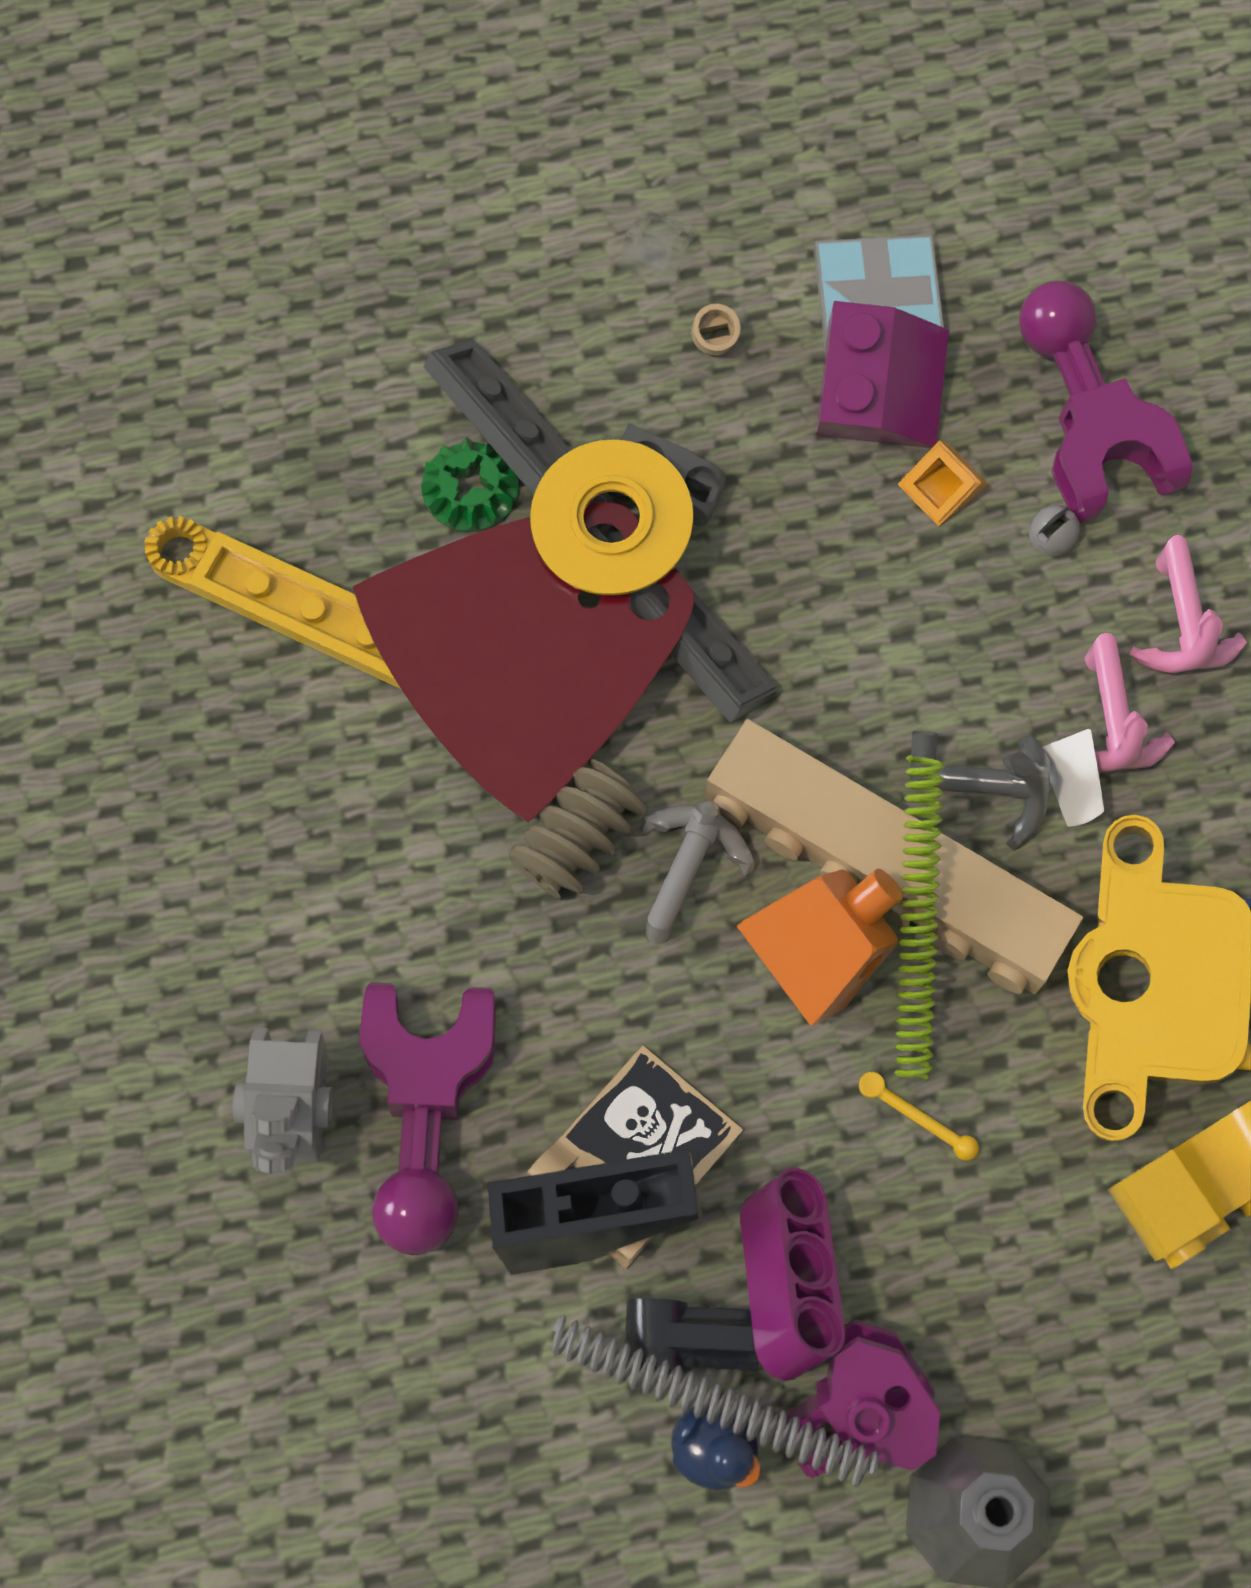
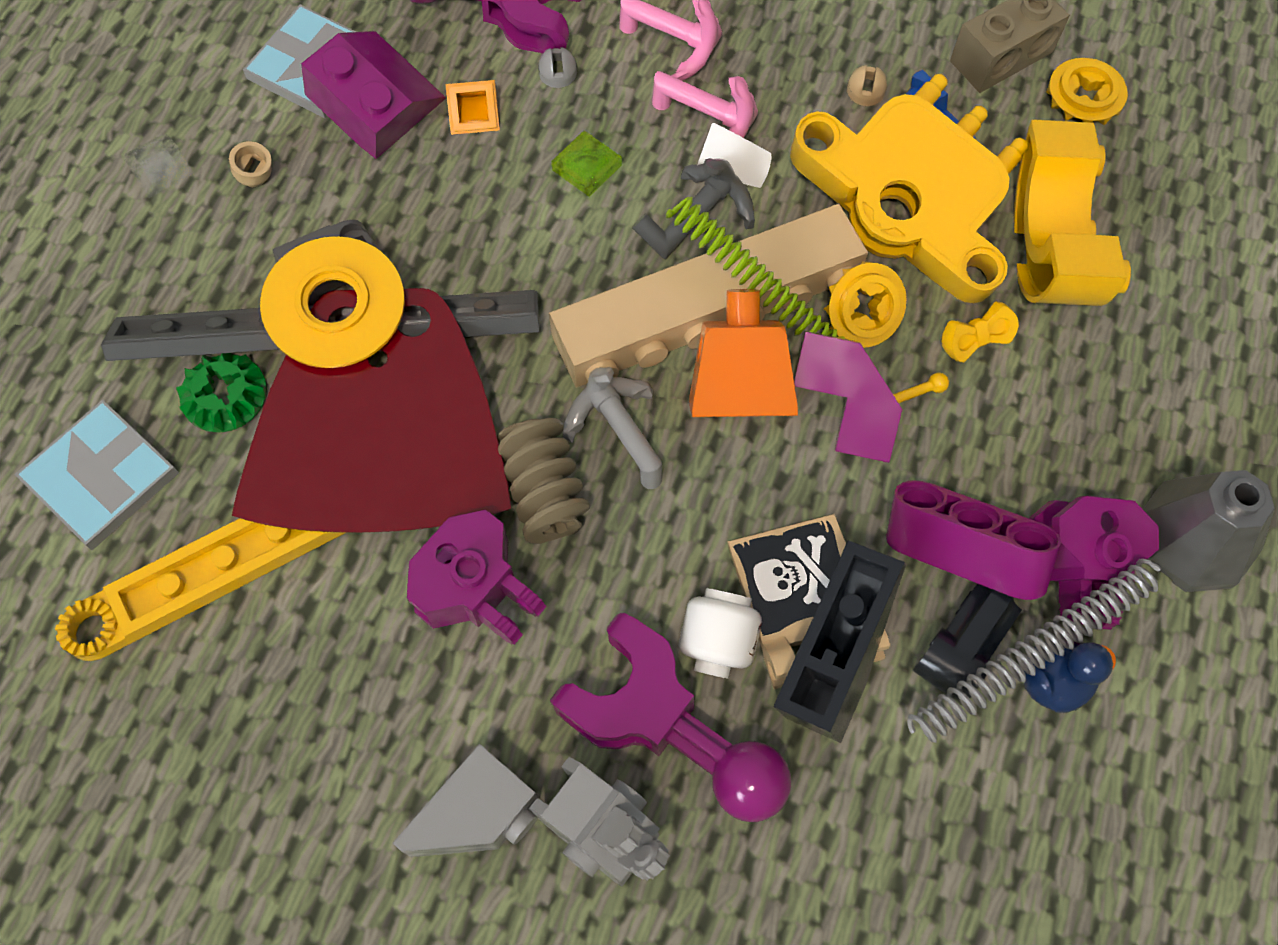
camera: 55 degrees left, 5 degrees down
none -> tile [14,400,179,550]
none -> light grey slope [393,744,538,857]
none -> magenta hinge [407,510,547,645]
none -> clear neon green tile [551,130,622,197]
none -> white head [679,588,762,679]
none -> magenta tile [794,331,902,463]
none -> yellow gear [824,261,907,348]
none -> yellow piece [941,301,1019,363]

